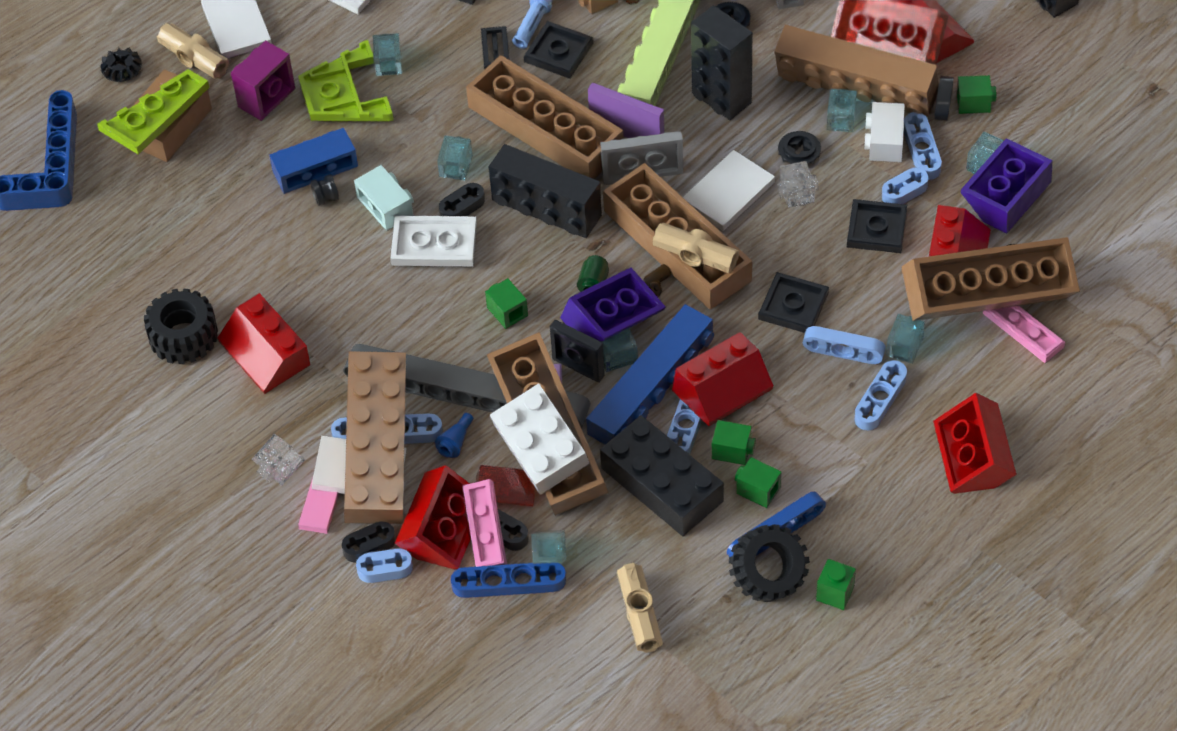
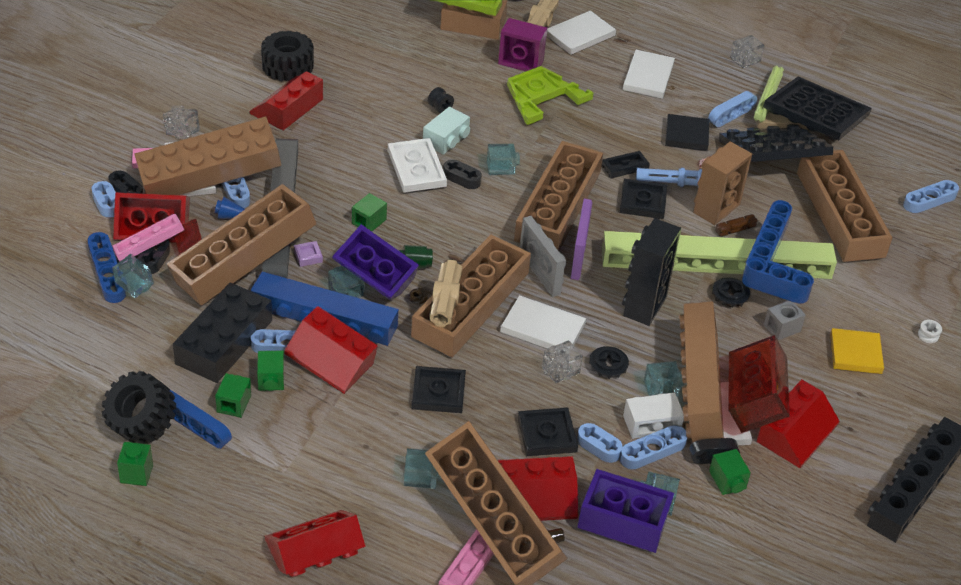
camera: 65 degrees right, 10 degrees down
blue brick [269,128,358,194] -> none
clear light blue brick [373,33,402,76] -> none
black brick [488,144,602,239] -> none
white brick [490,384,589,495] -> none
black tile [550,319,605,383] -> none
tan piece [617,563,663,653] -> none
light blue beam [802,326,886,364] -> none
light blue beam [854,360,907,431] -> none

